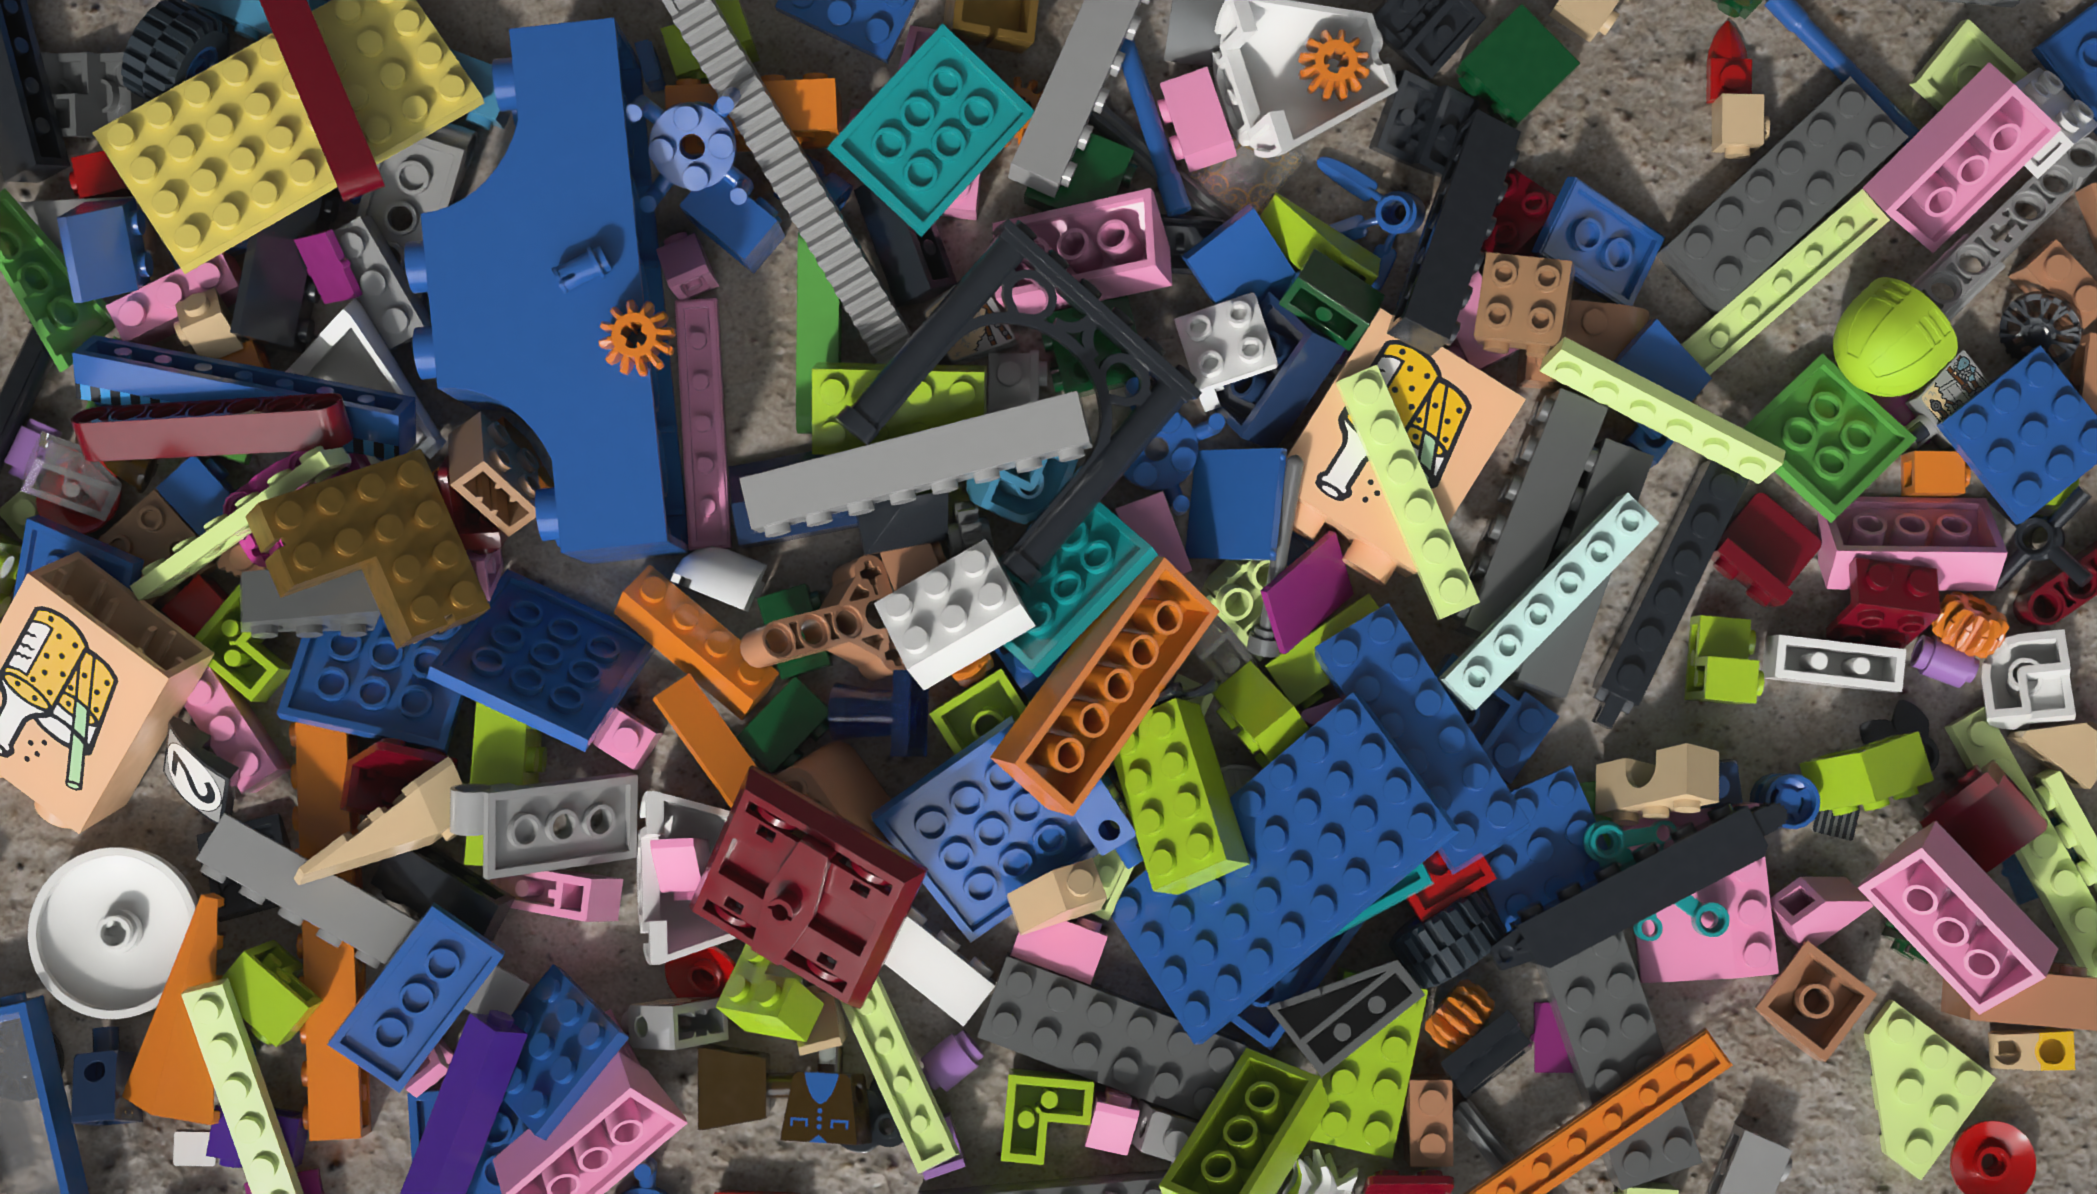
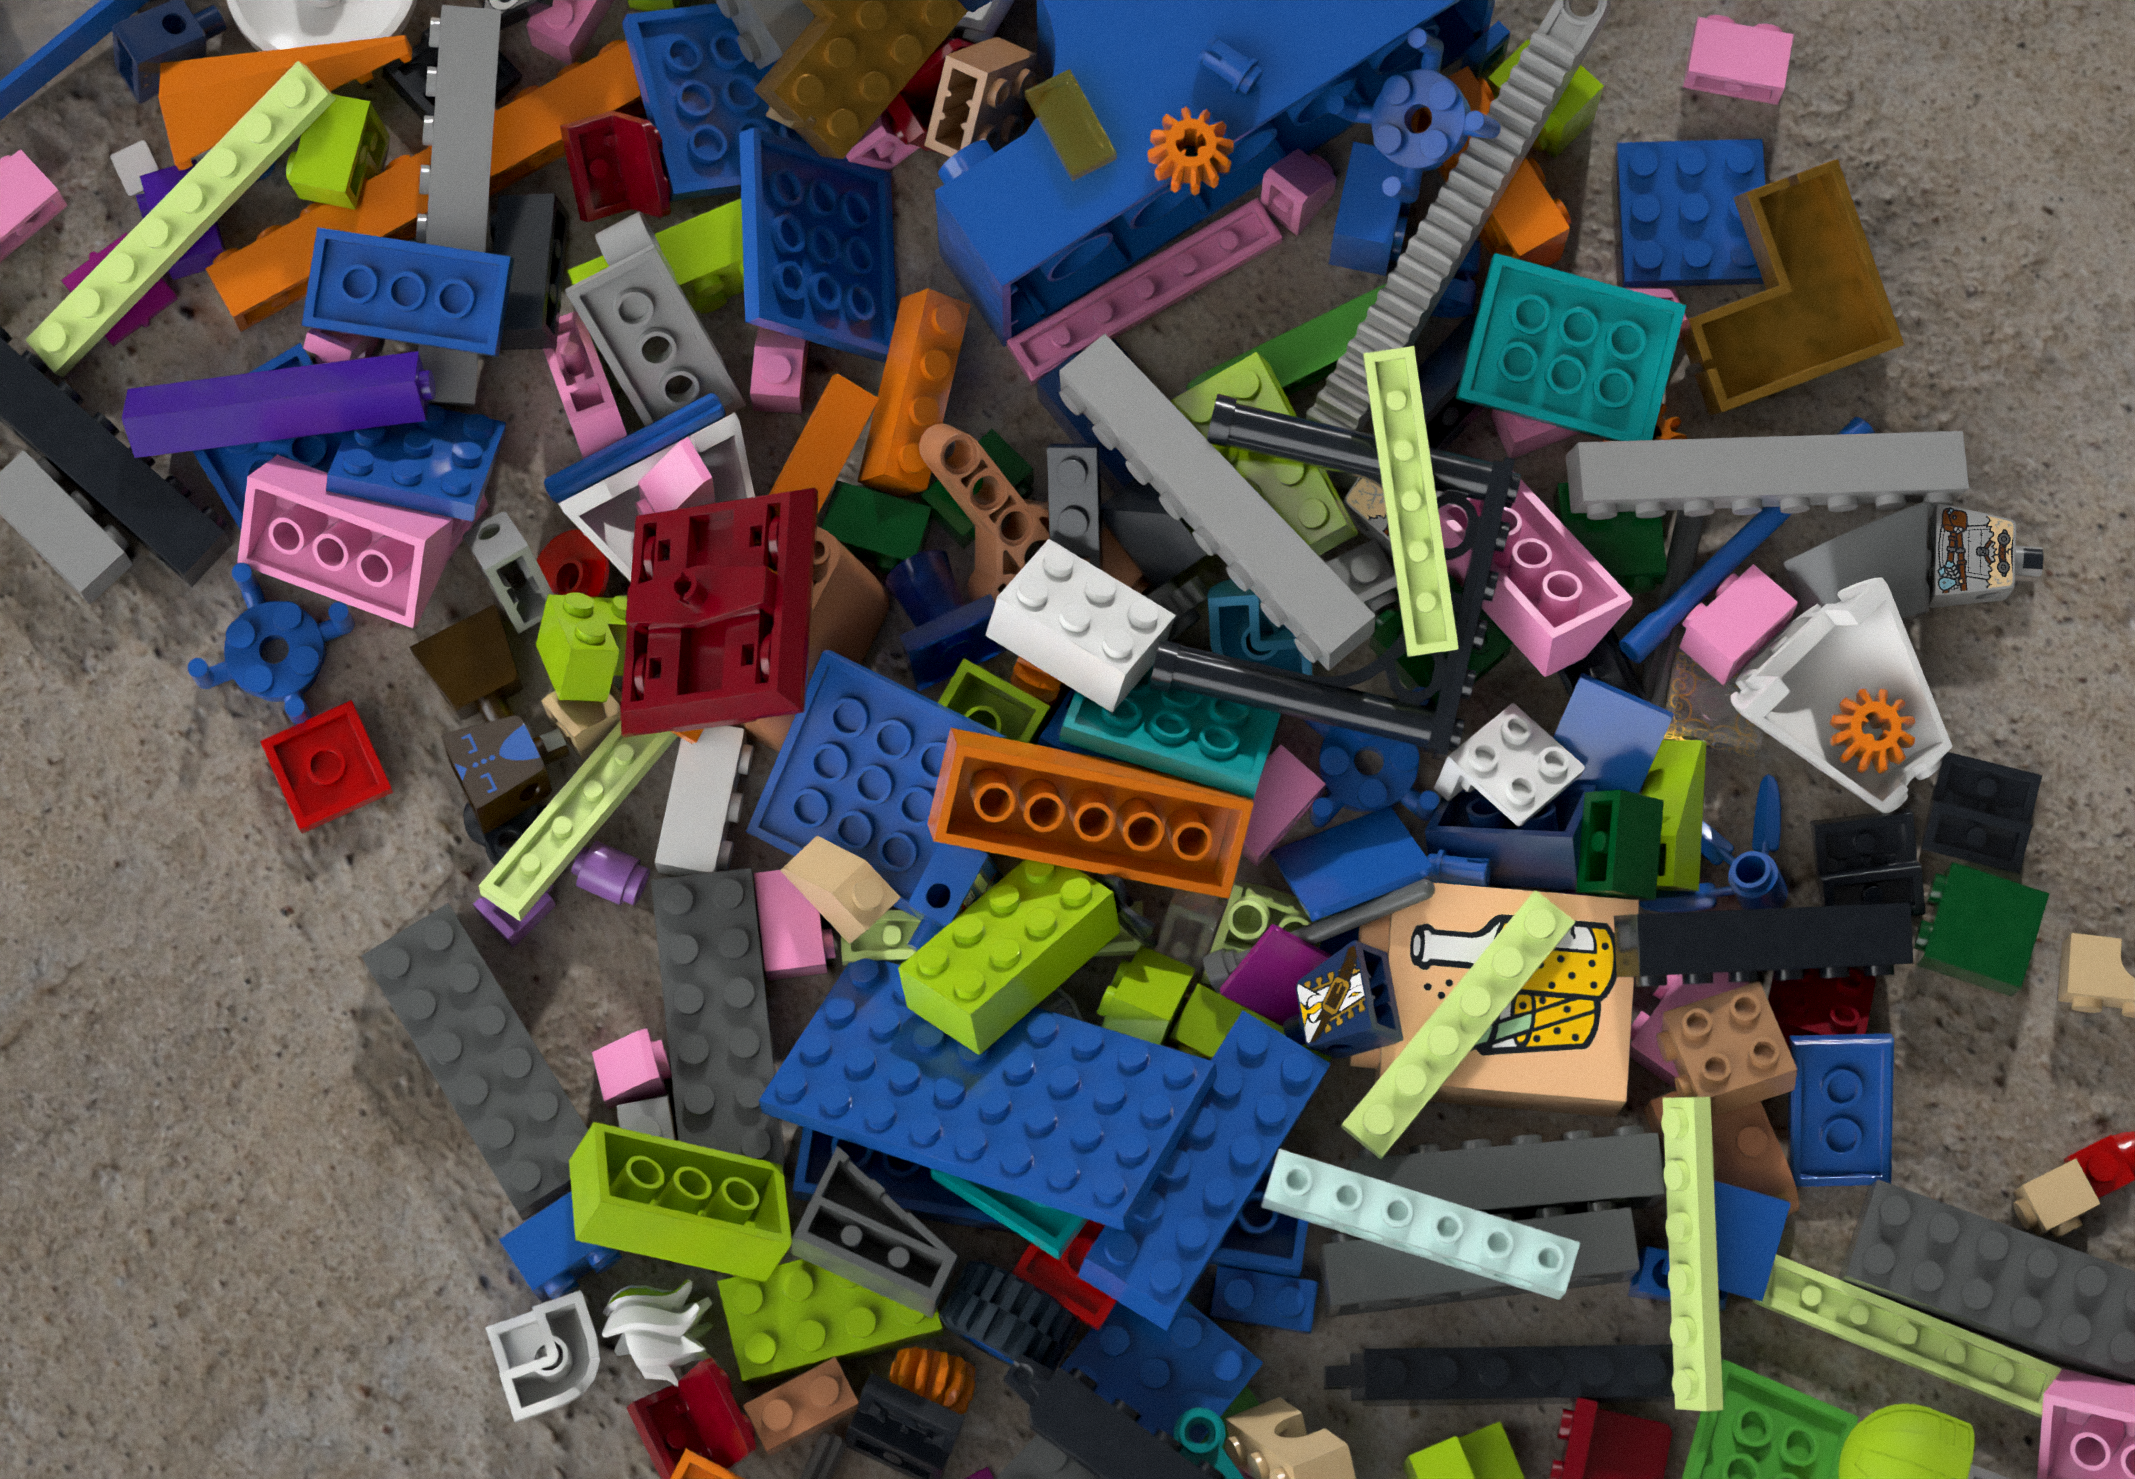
camera: 65 degrees right, 10 degrees down
tan wedge [294,756,462,885] -> none
white brick [670,546,767,612] -> none
lime brick [1001,1068,1094,1165] -> none
none -> blue axle [544,393,726,503]
none -> clear yellow tile [1025,69,1117,181]
none -> hinge [1047,444,1103,571]
none -> dark blue torso [1283,940,1404,1058]
none -> yellowish green plate [1363,346,1459,657]
none -> blue pin [1426,850,1491,887]

